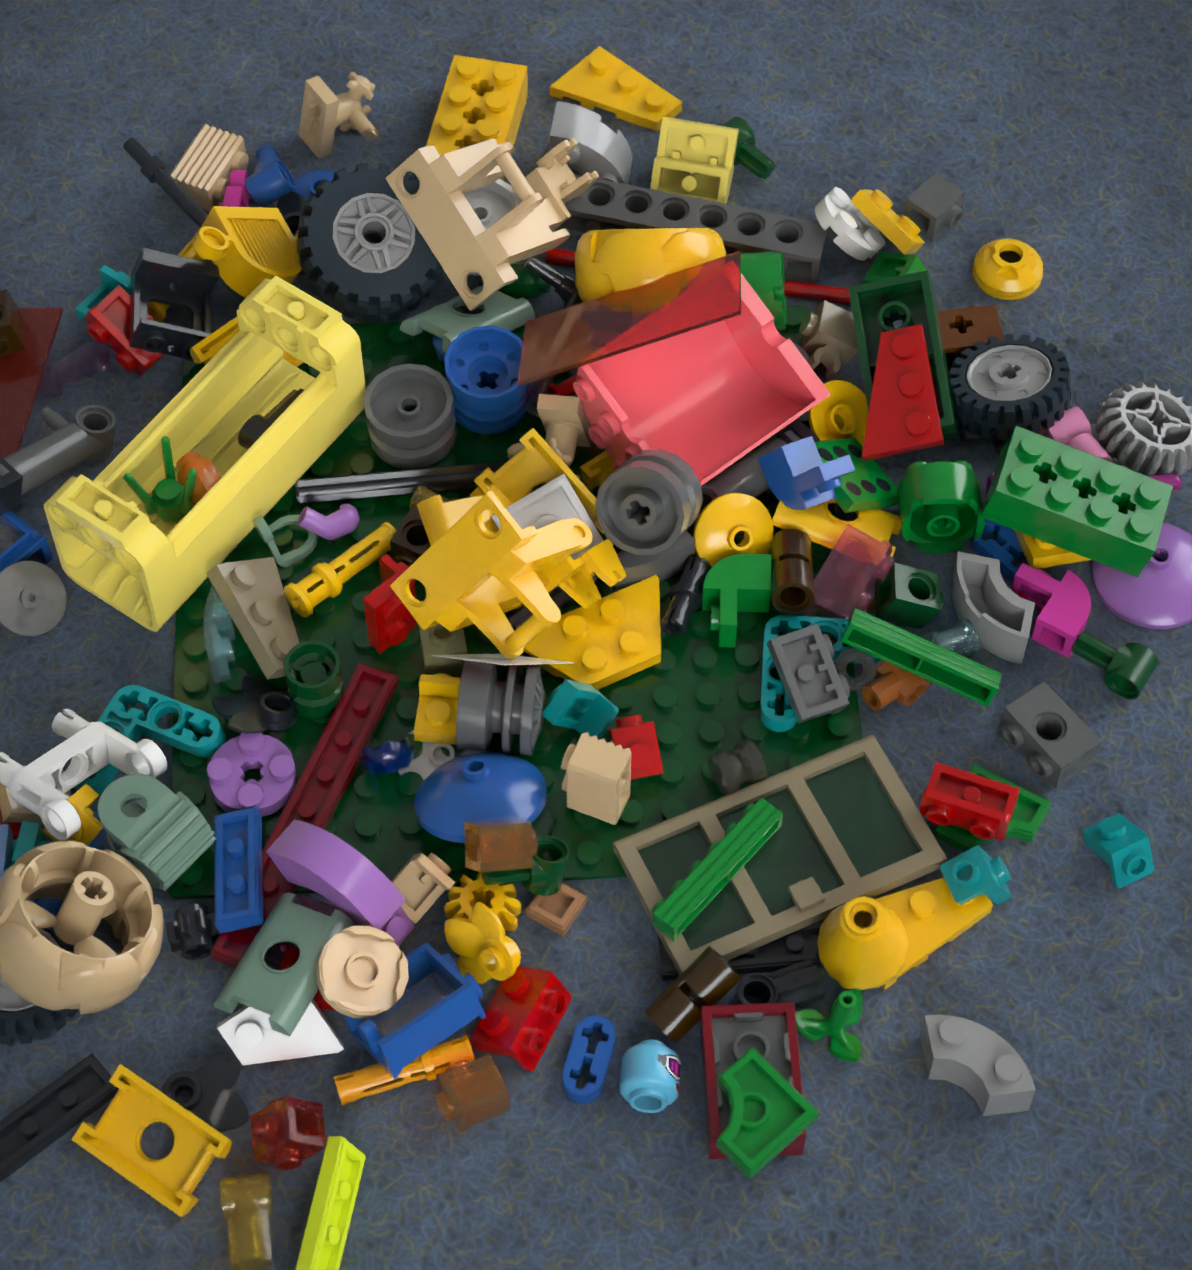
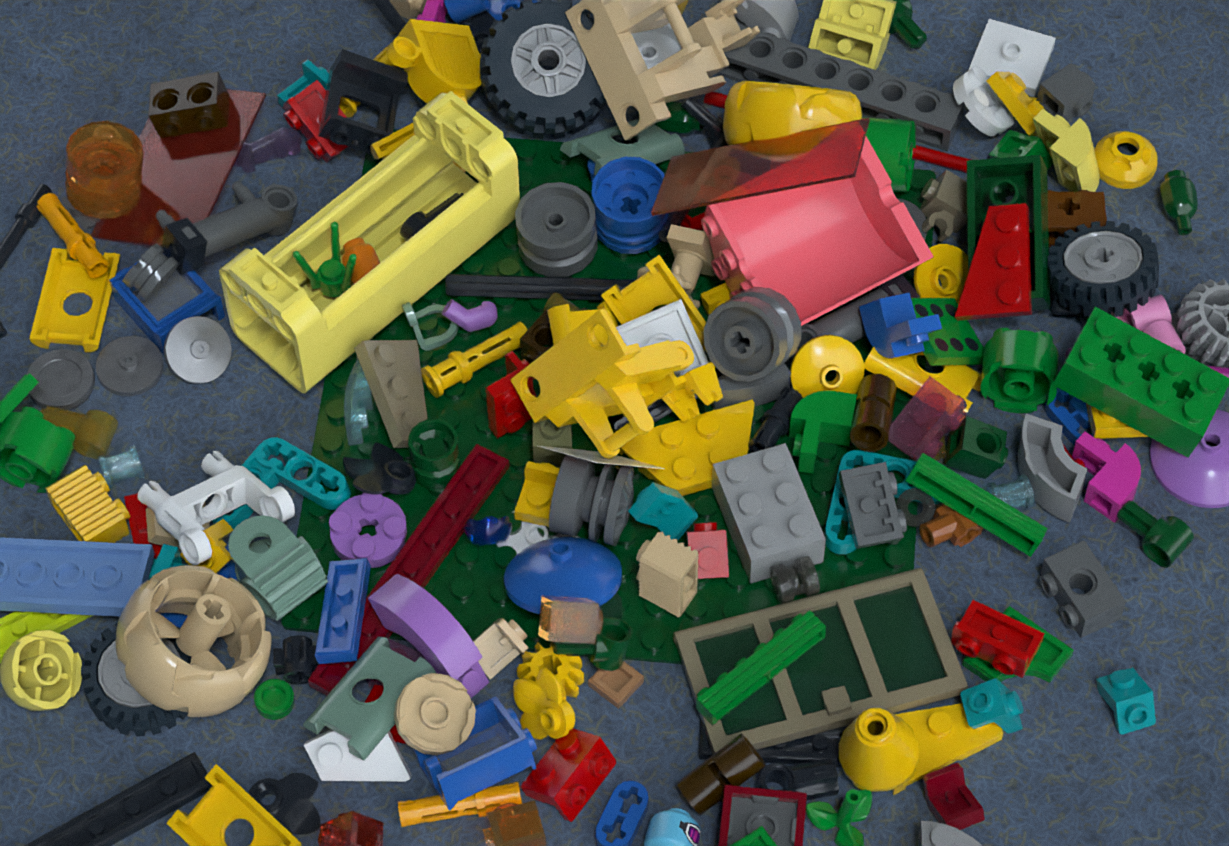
camera: 10 degrees right, 0 degrees up
none -> green tile [254,679,295,720]
none -> light grey brick [712,443,826,583]
none -> dark red bracket [923,763,985,830]
none -> white plate [968,19,1056,97]
none -> light yellow brick [1033,109,1100,192]
none -> dark green plant [1160,170,1198,235]

